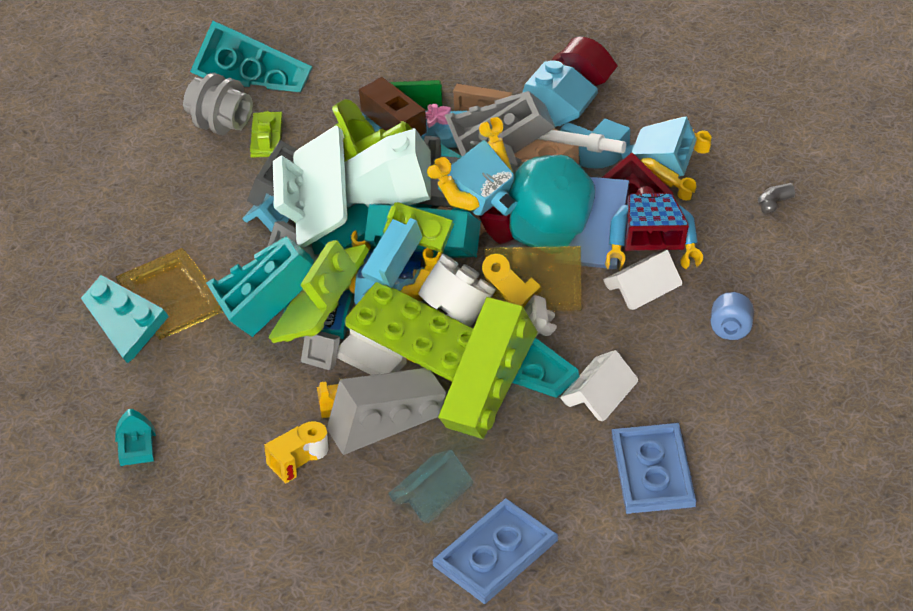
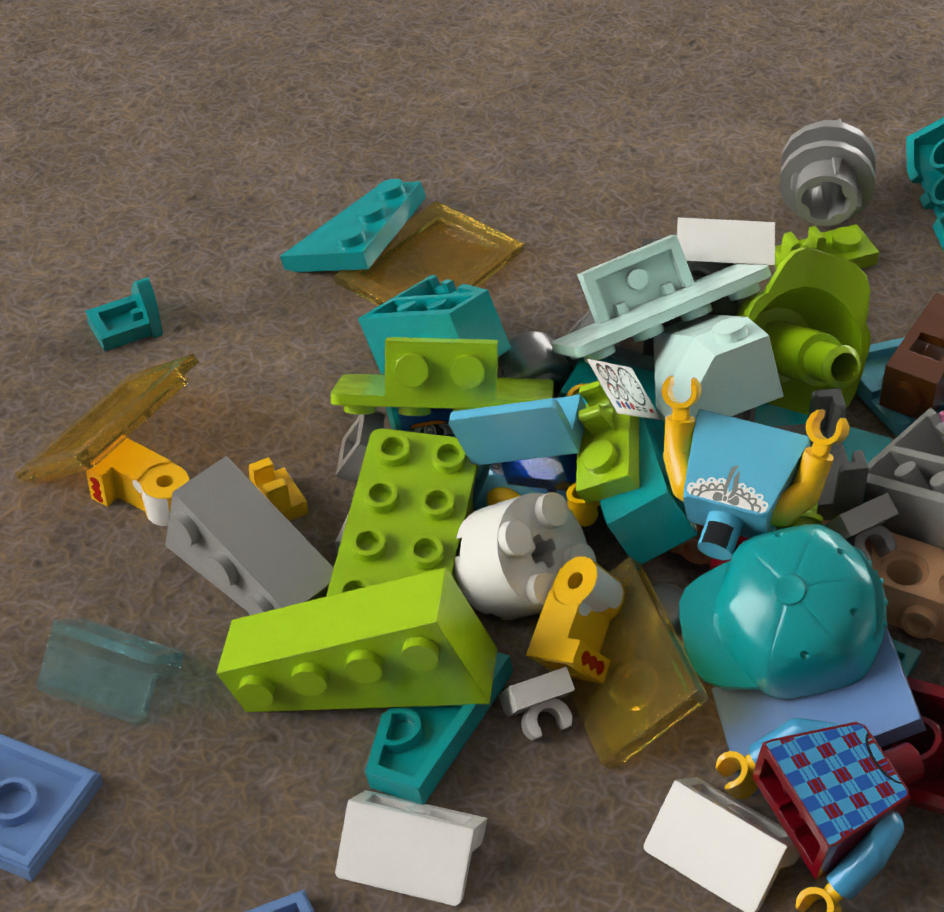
camera: 70 degrees right, 0 degrees up
none -> clear yellow piece [15,354,199,482]
none -> white sticker [587,358,661,420]
none -> white sticker [677,217,775,265]

